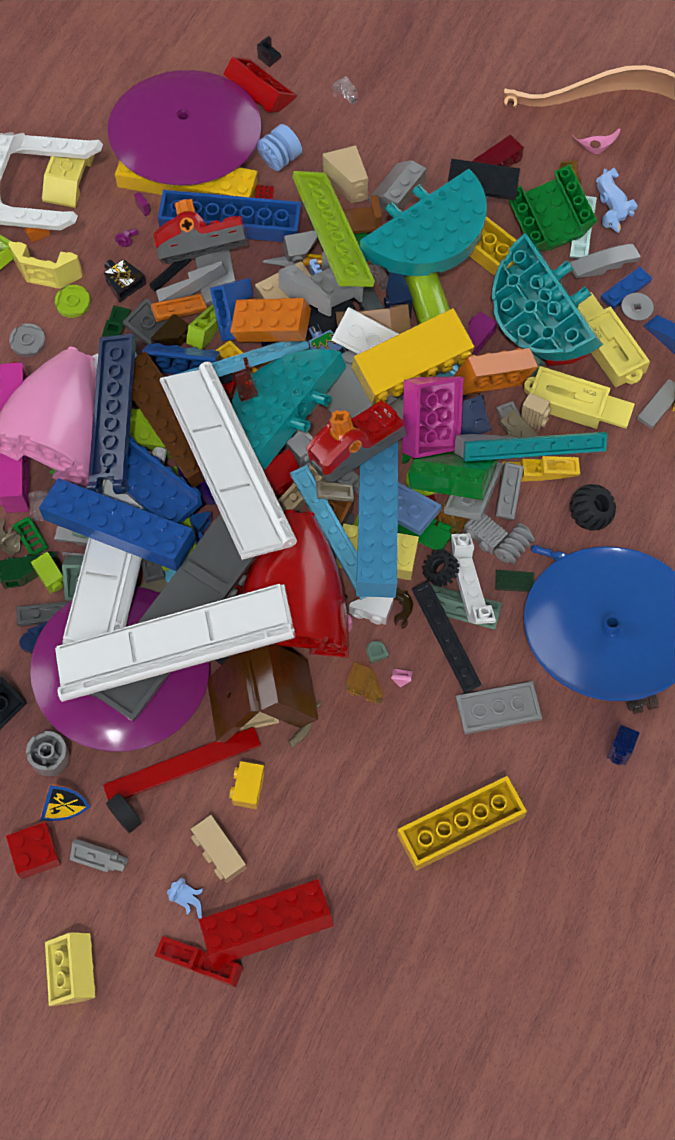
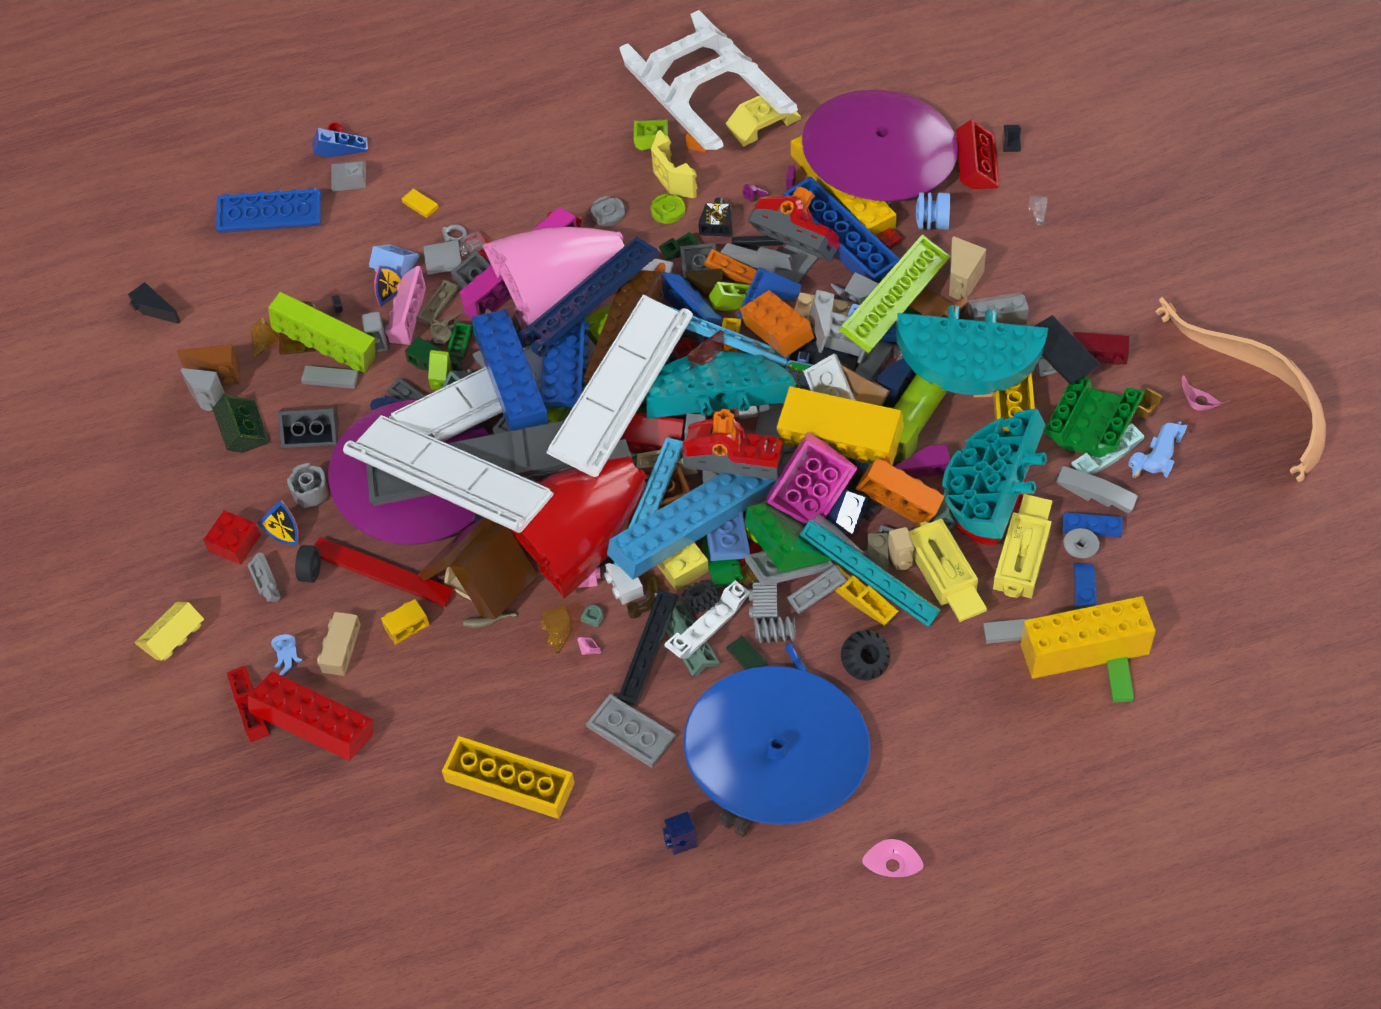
camera: 50 degrees right, 10 degrees down
dark tan tile [316,481,354,502] -> none

